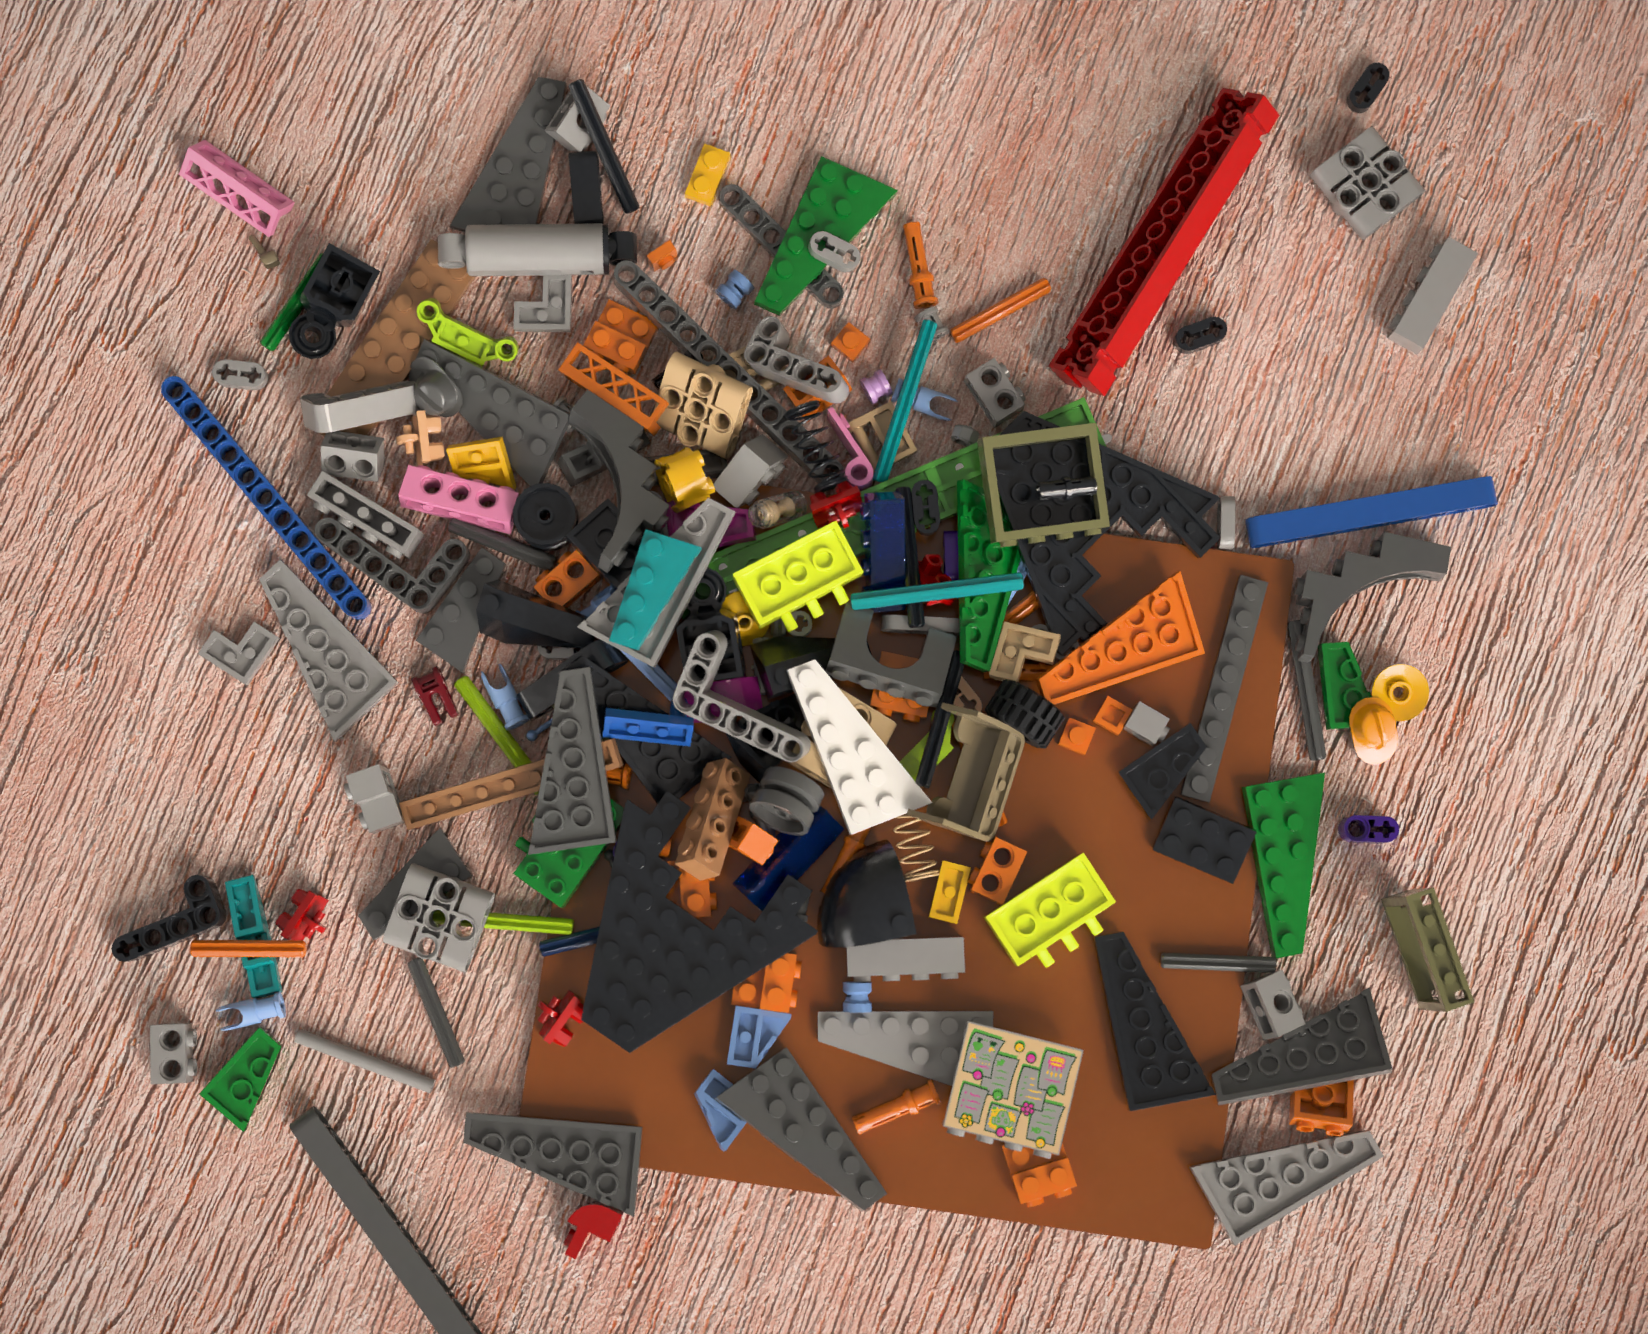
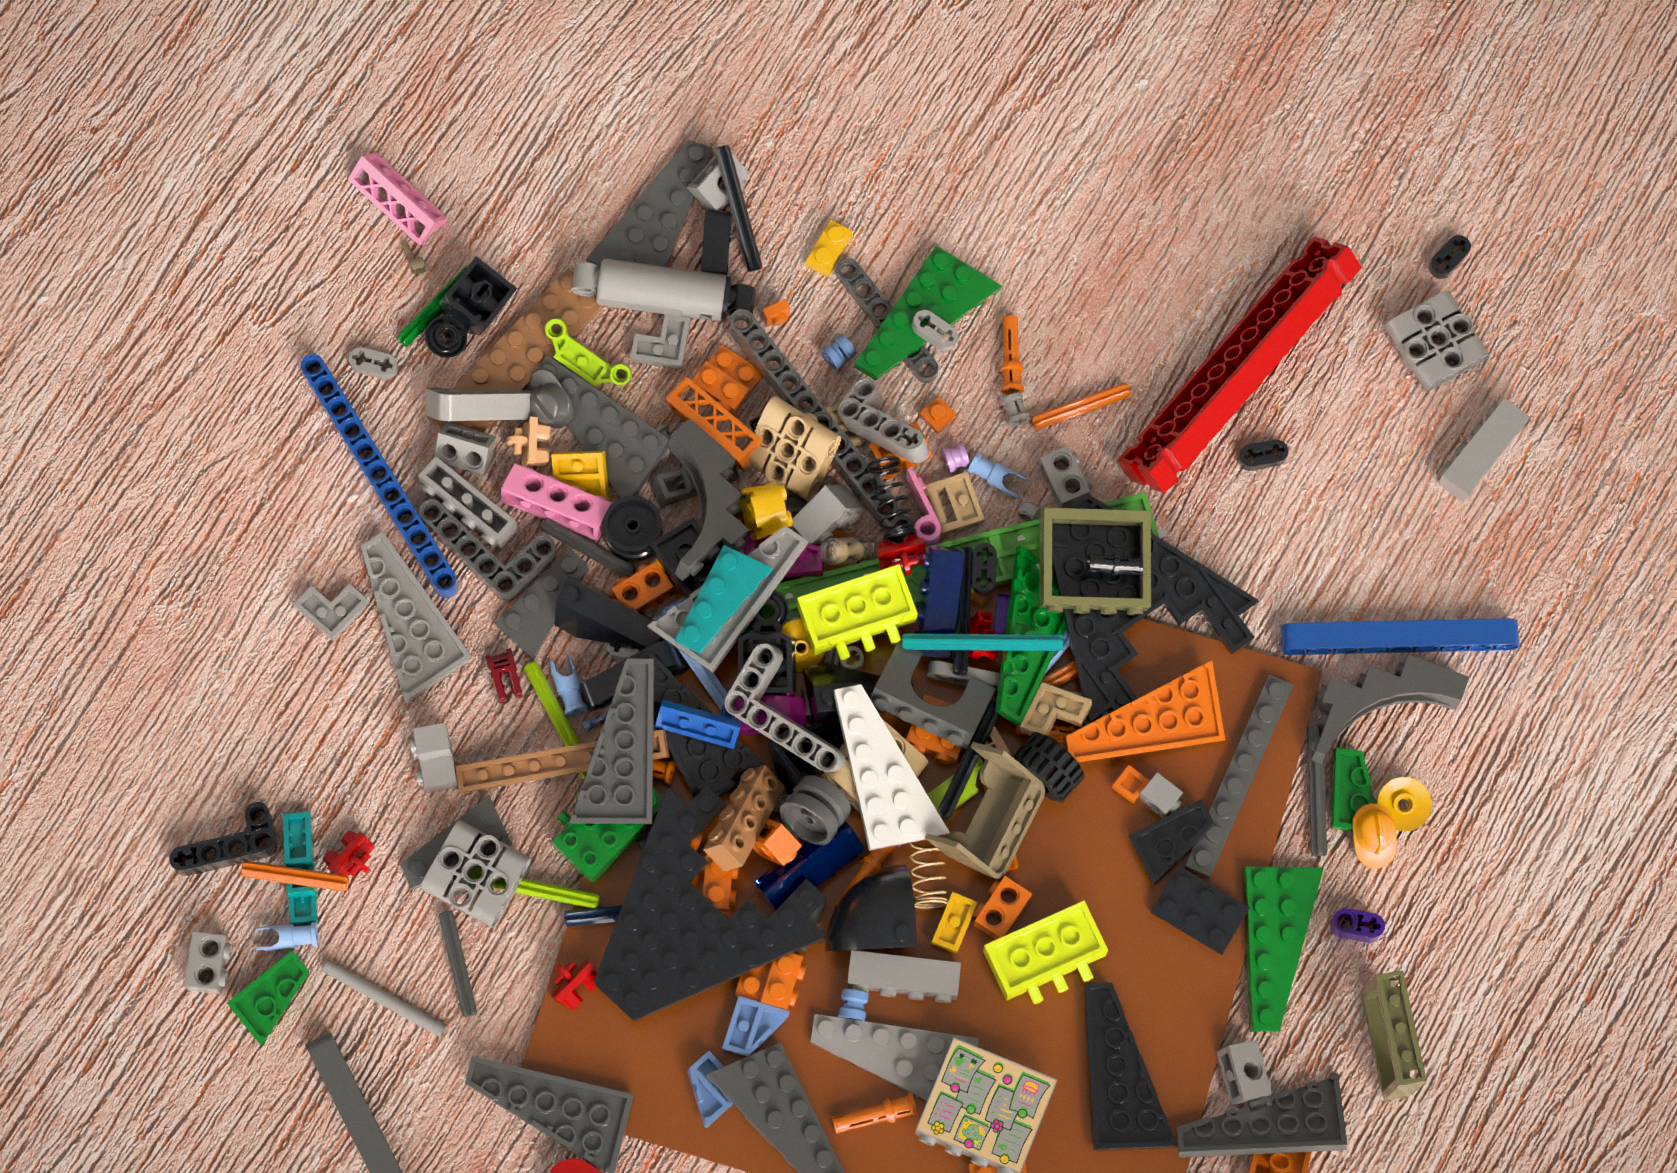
camera: 10 degrees right, 10 degrees down
teal axle [873,319,937,483] -> none
orange plate [1058,717,1096,755] -> none
dark grey axle [1160,953,1277,973] -> none
light grey beam [1217,496,1236,549] -> none

